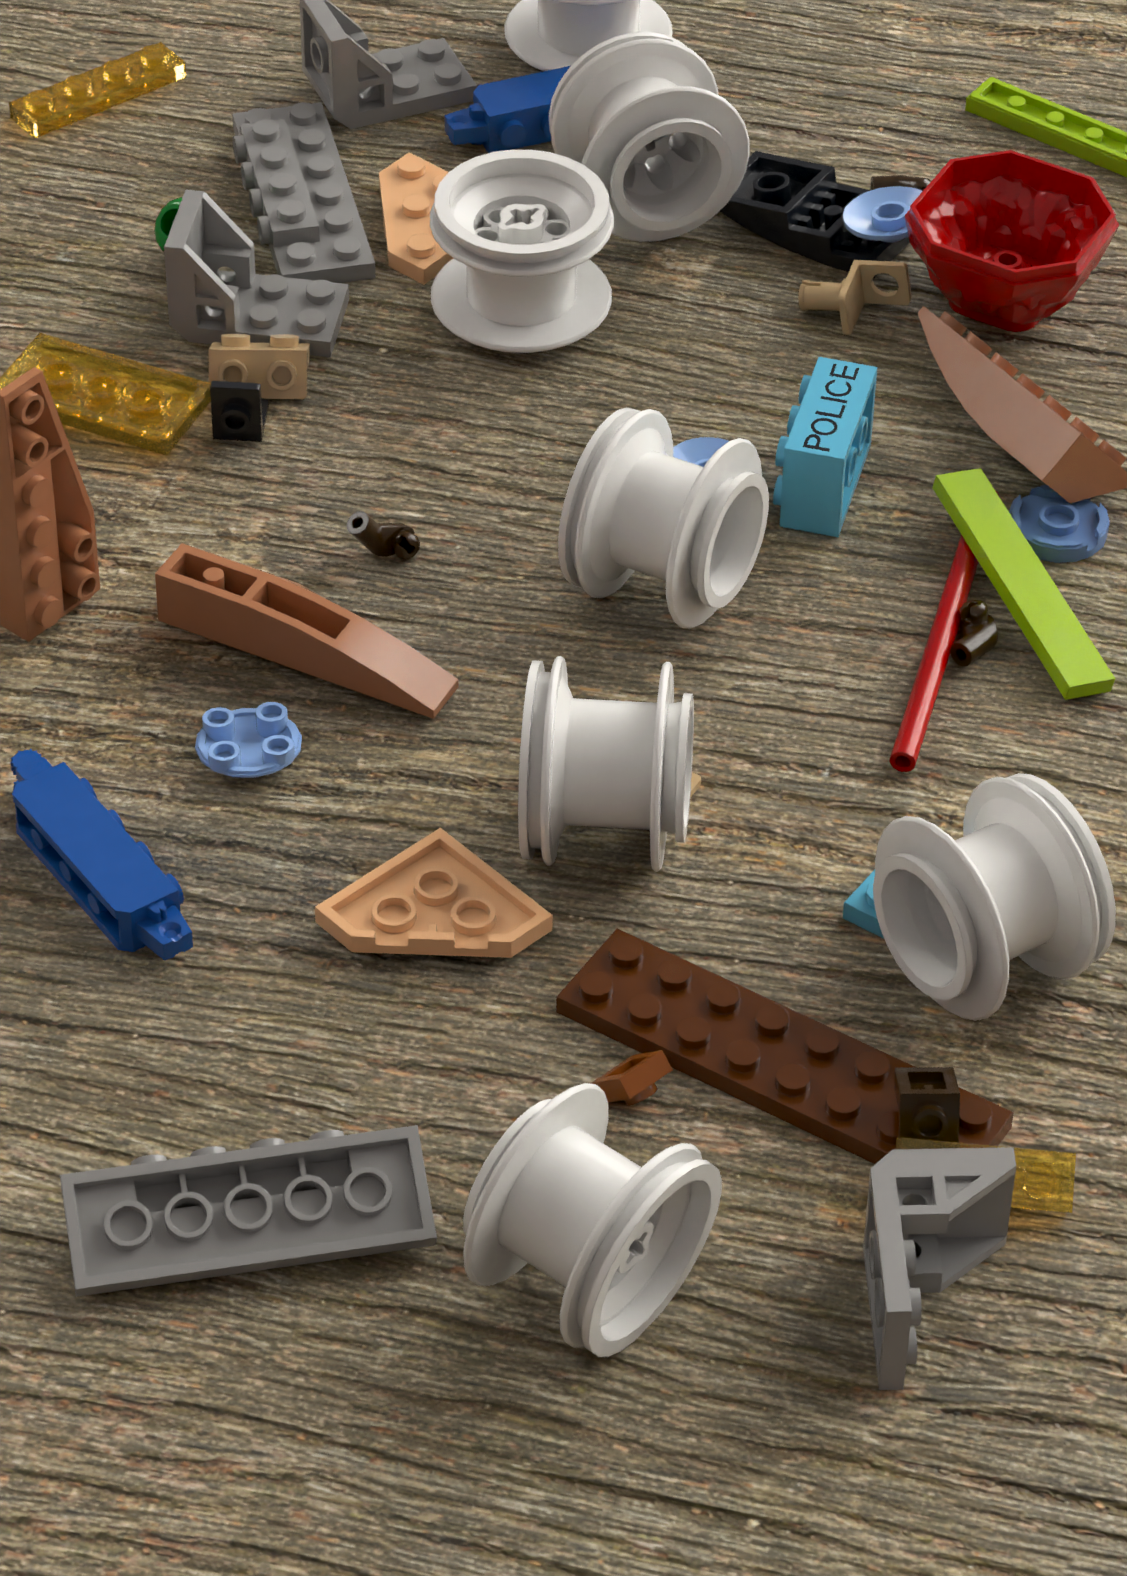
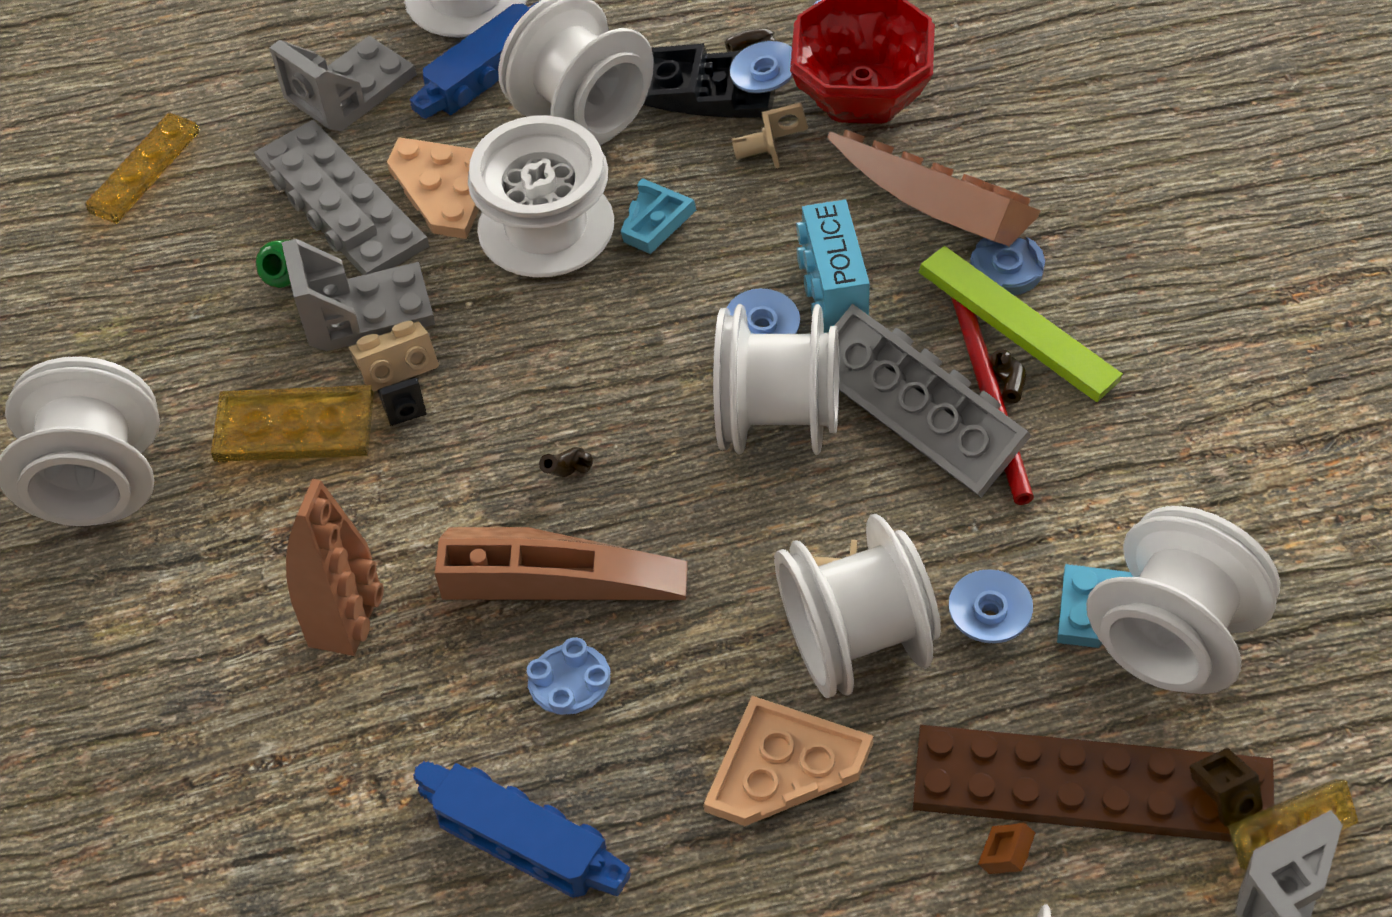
camera: 20 degrees left, 10 degrees up
none -> medium azure wing [621,178,697,254]
none -> light grey plate [835,304,1031,498]
none -> light blue dish [949,569,1033,643]

